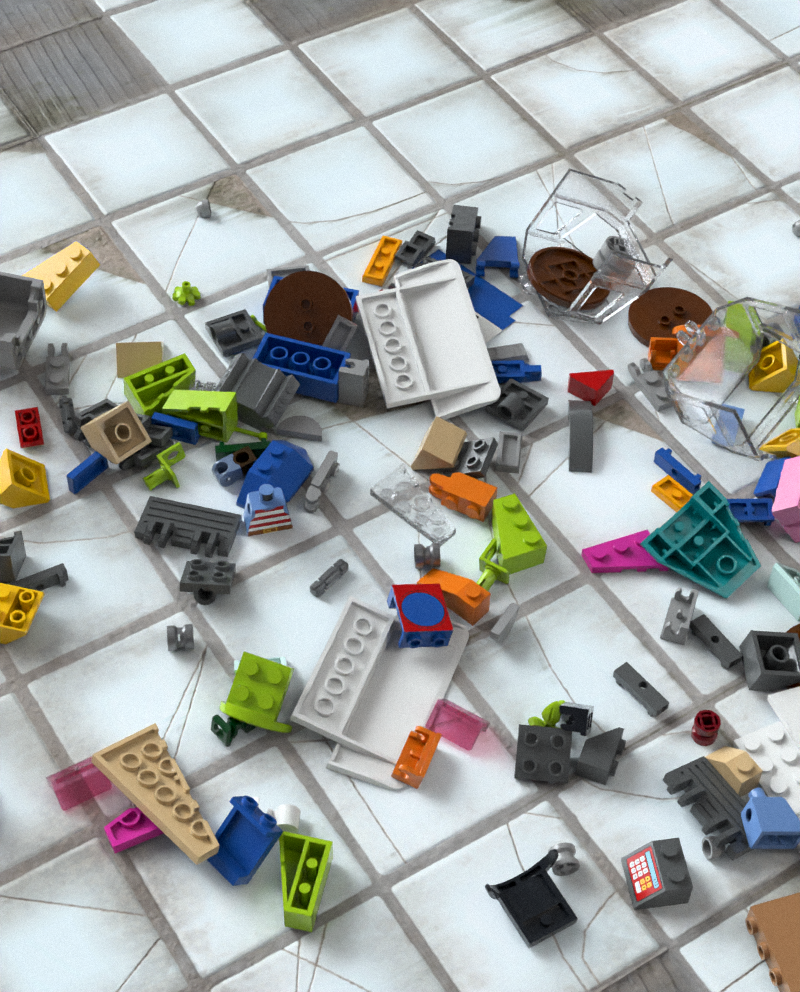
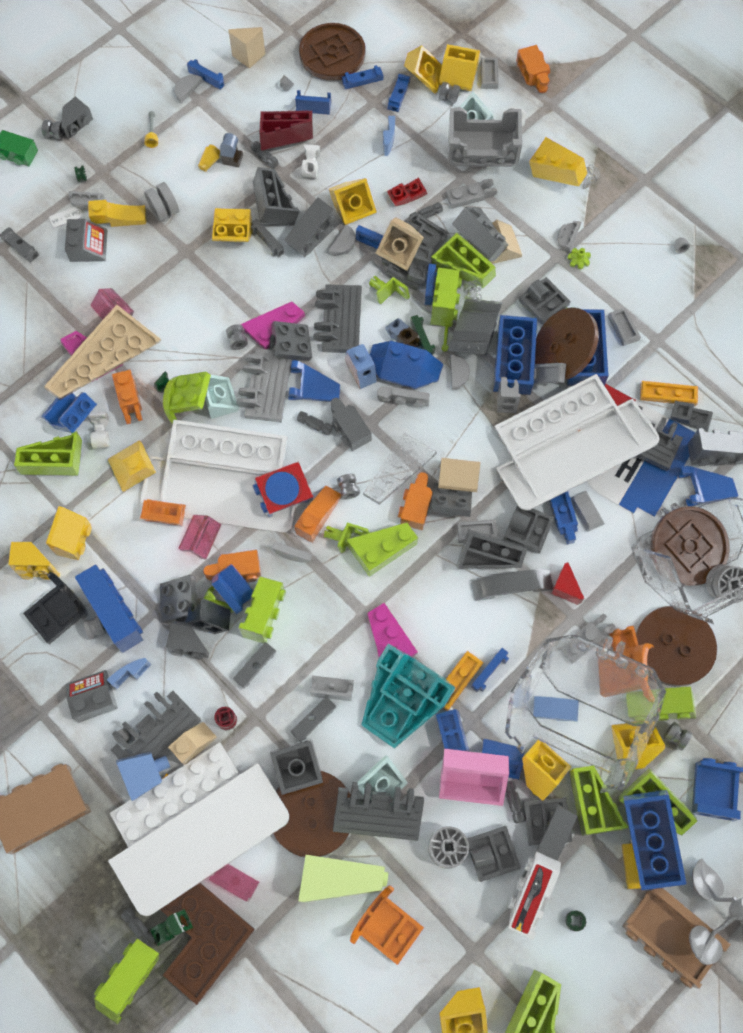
camera: 80 degrees right, 20 degrees up
none -> yellow slope [8,542,60,580]
none -> yellow slope [46,506,92,560]
none -> blue brick [75,564,144,653]
none -> medium blue slope [107,658,151,689]
none -> yellow slope [108,440,156,492]
none -> orange hinge [112,369,143,424]
none -> orange hinge [203,550,261,582]
none -> blue panel [212,564,254,615]
none -> light grey hinge [236,349,292,423]
none -> lime wedge [239,576,286,644]
none -> dark pink wing [240,301,305,350]
none -> dark grey wedge [284,197,342,258]
none -> blue flag [288,360,340,402]
none -> light grey tile [328,225,355,256]
none -> dark grey hinge [330,397,372,451]
none -> dark grey wedge [452,207,508,262]
none -> dark grey wedge [456,529,527,569]
none -> light grey tile [557,221,582,253]

